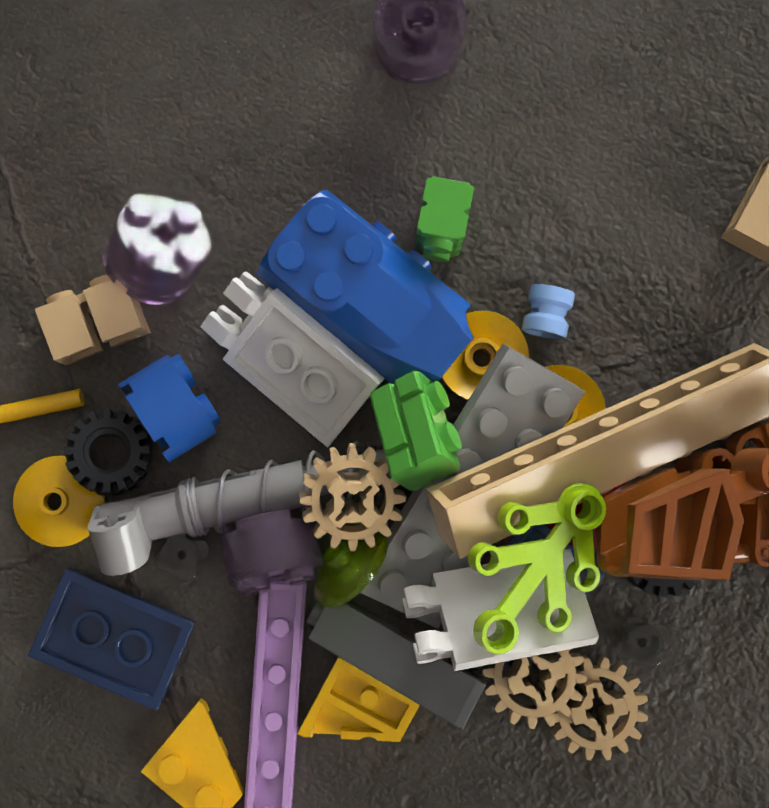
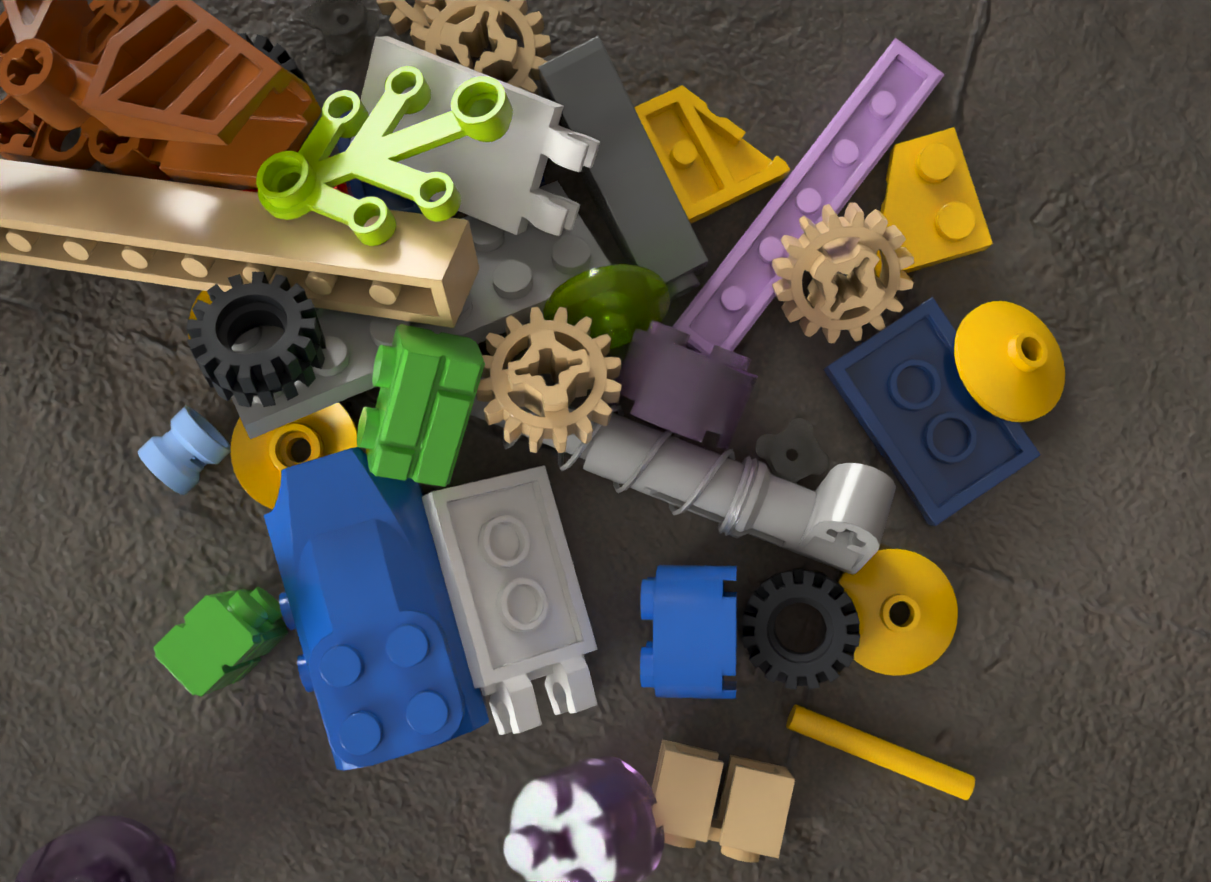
camera: 150 degrees left, 0 degrees up
none -> black tyre [186,272,326,407]
none -> tan gear [772,202,915,344]
none -> yellow dish [954,301,1065,422]

